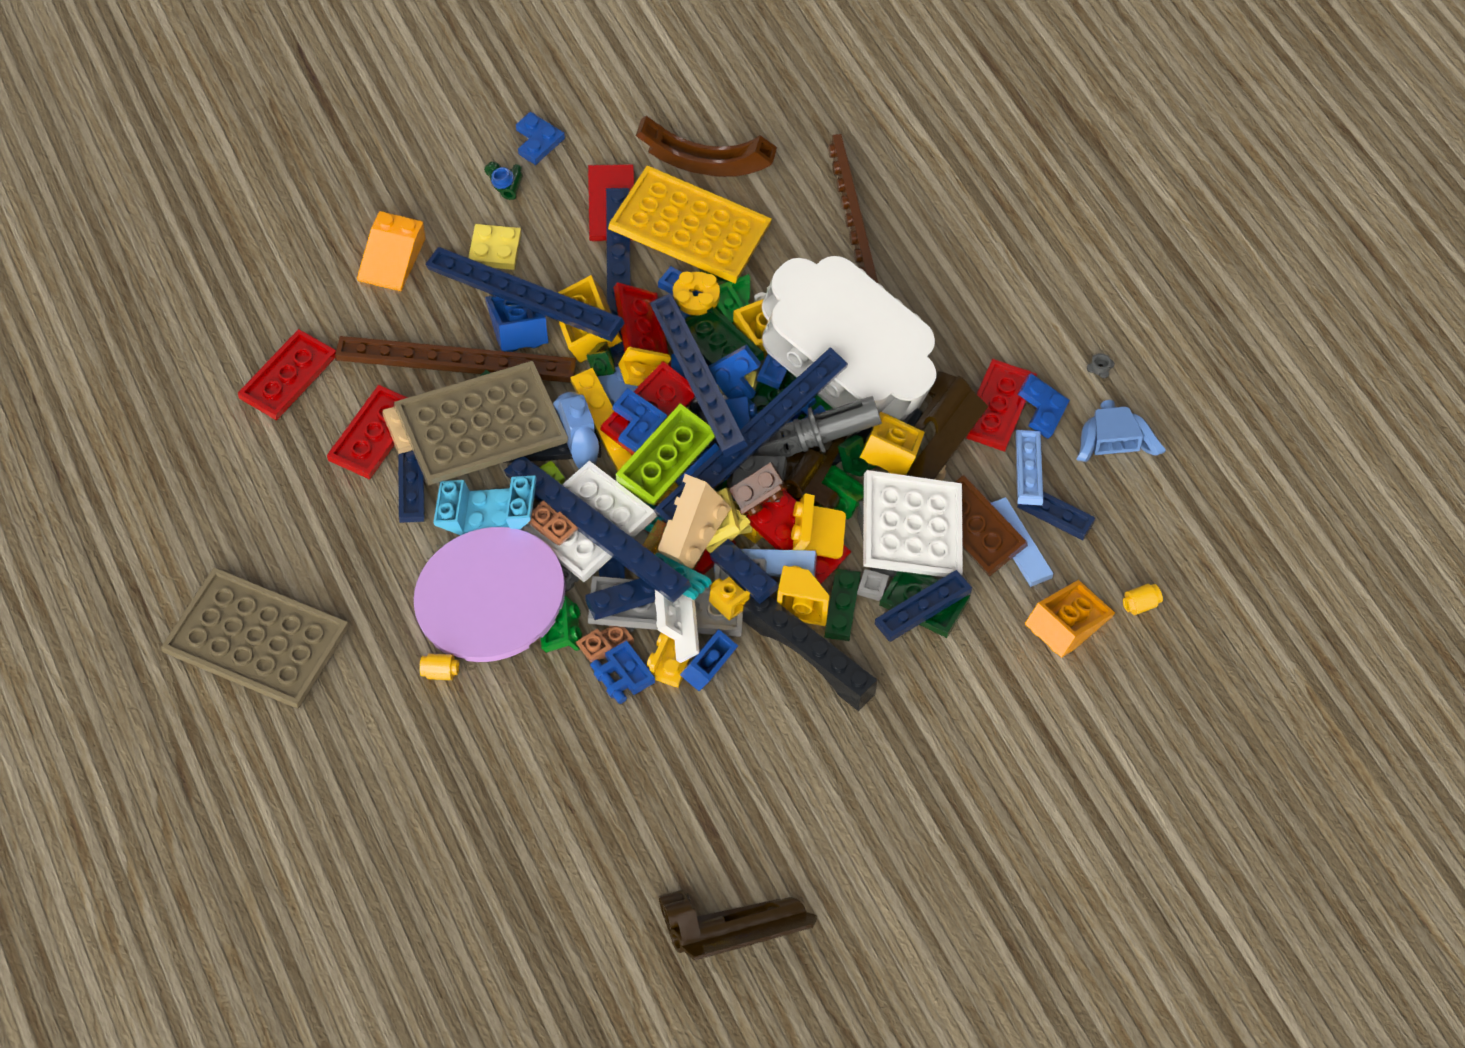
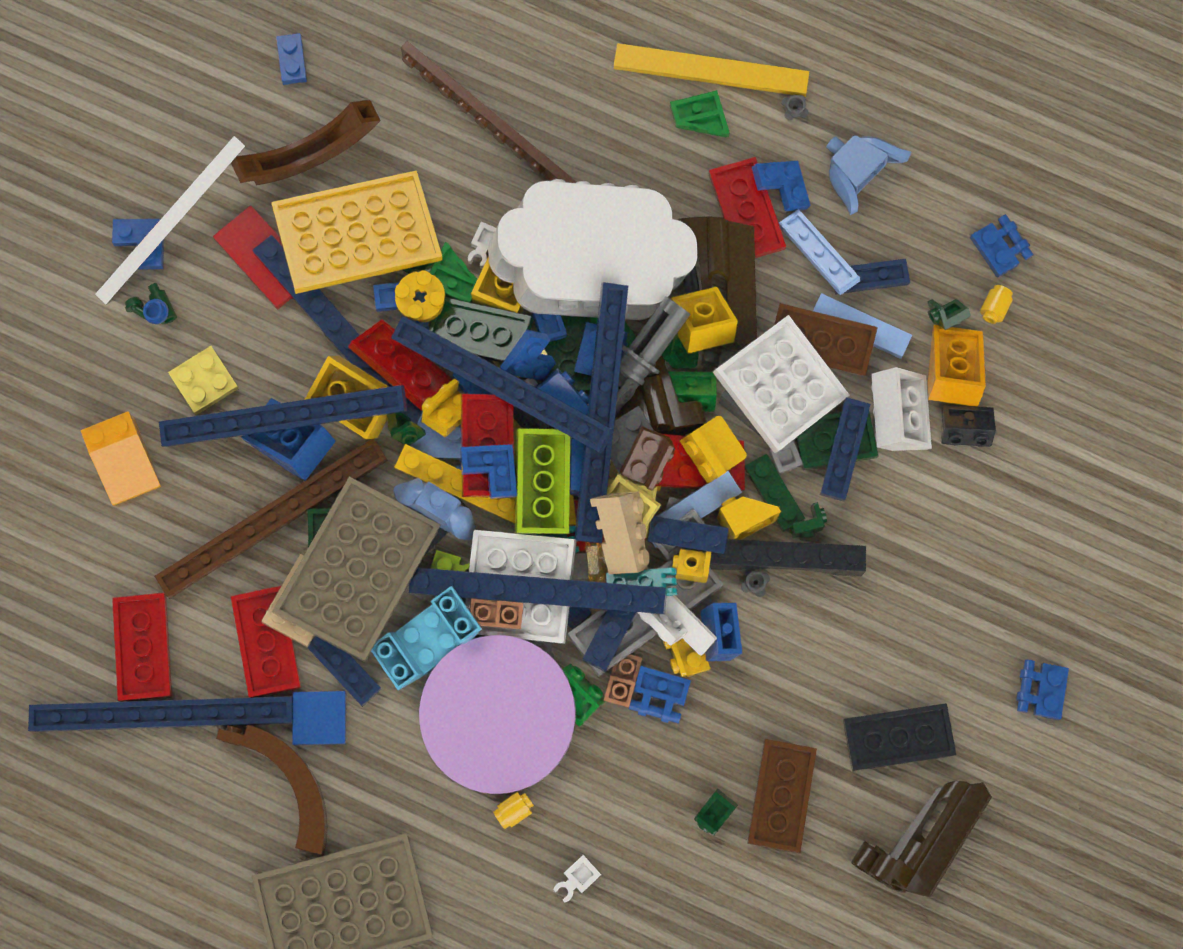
camera: 40 degrees left, 20 degrees up
none -> dark blue plate [28,696,293,732]
none -> white sticker [95,136,245,304]
none -> reddish brown arch [216,725,328,855]
none -> plate [276,33,307,85]
none -> blue tile [292,691,346,745]
none -> white plate [553,855,601,902]
none -> yellow tile [613,43,809,97]
none -> green wing [670,90,730,138]
none -> dark green bracket [694,788,738,835]
none -> dark grey plate [741,569,770,597]
none -> reddish brown plate [747,739,817,854]
none -> dark green bracket [790,502,827,540]
none -> black plate [843,703,956,772]
none -> white slope [871,367,932,451]
none -> dark green bracket [927,299,971,330]
none -> black bracket [941,405,996,447]
none -> blue plate [970,214,1034,278]
none -> blue plate [1016,660,1069,720]

